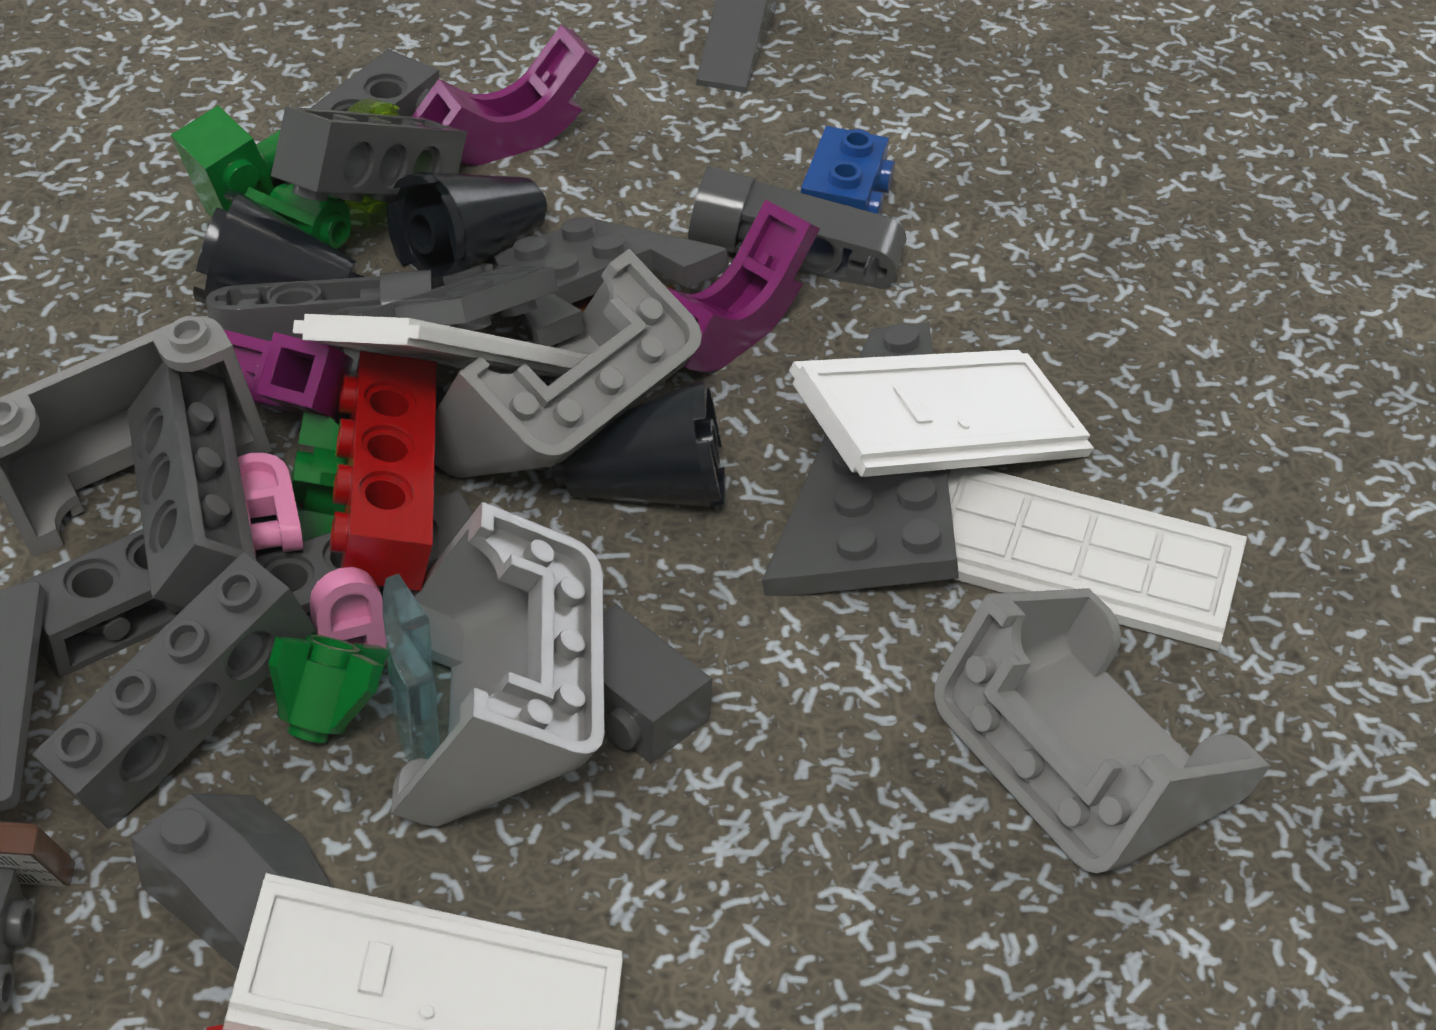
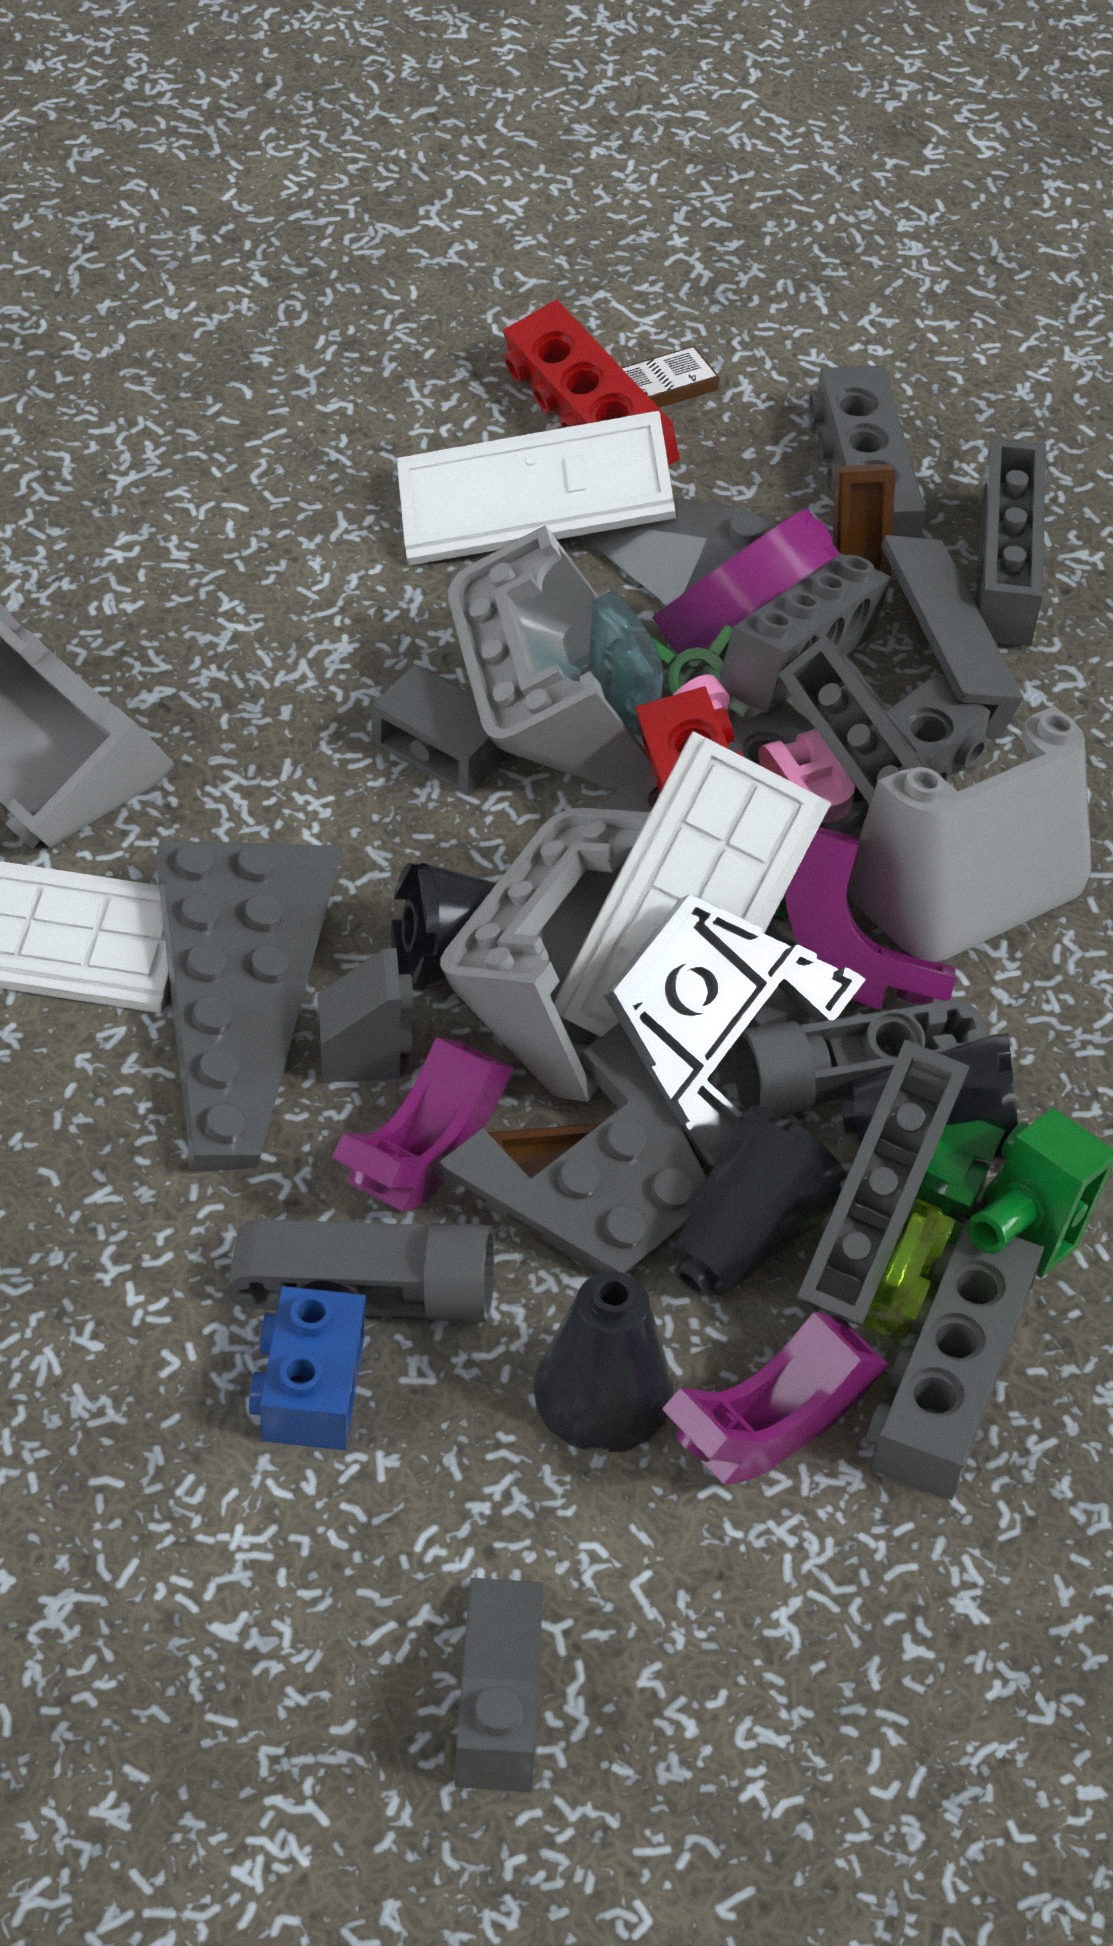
camera: 170 degrees right, 5 degrees up
white piece [789,350,1094,477] -> none
none -> dark grey slope [318,948,413,1083]
none -> black cone [534,1271,674,1452]
none -> magenta arch [652,508,840,655]

